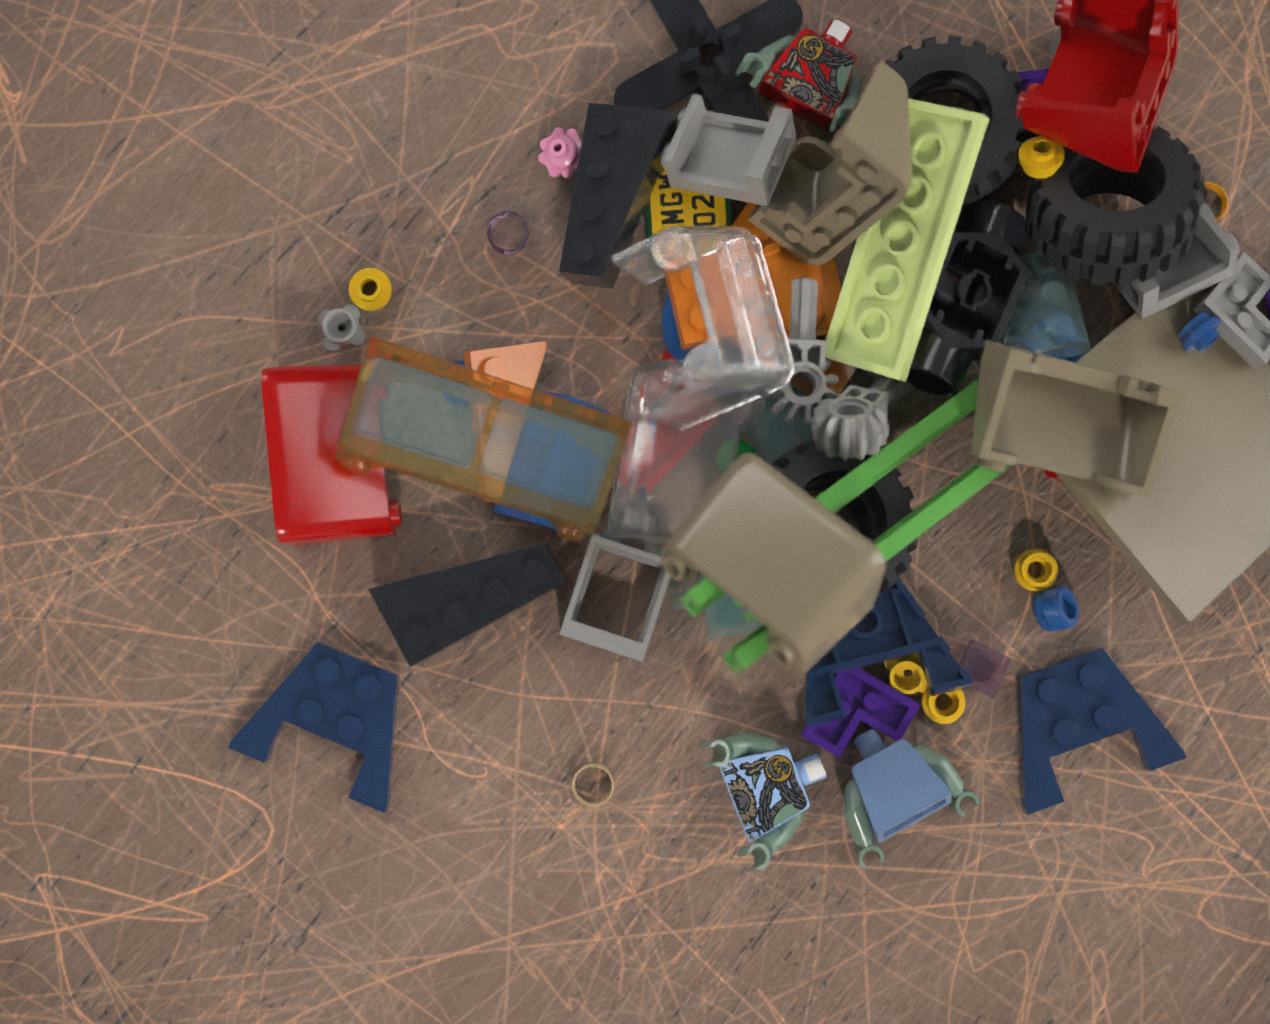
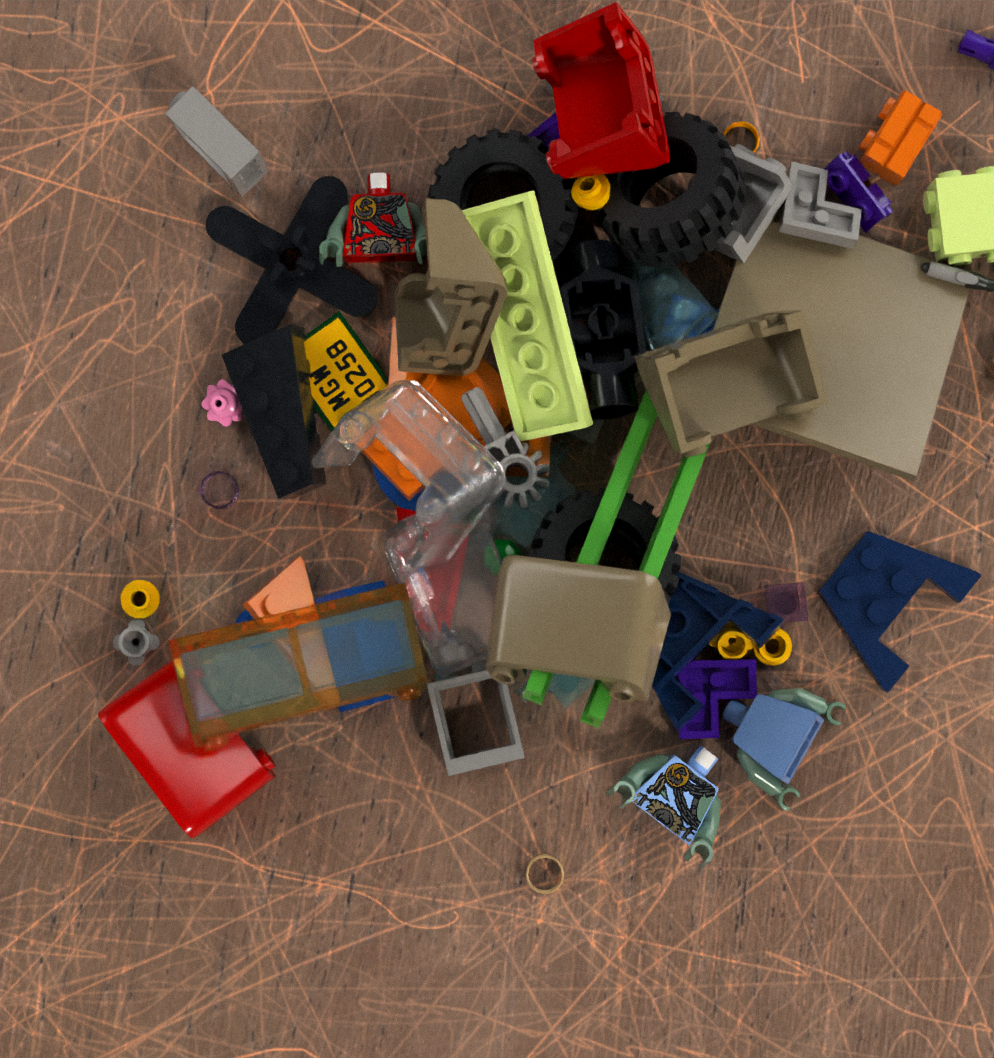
camera: 25 degrees left, 0 degrees up
dark blue wing [228,642,400,813] -> none
black wedge [368,543,567,667] -> none
light grey panel [661,94,796,206] -> none
light grey gear [812,375,904,461] -> none
yellow plate [1014,548,1058,592] -> none
blue tile [1033,585,1079,632] -> none
blue plate [1178,312,1221,353] -> none

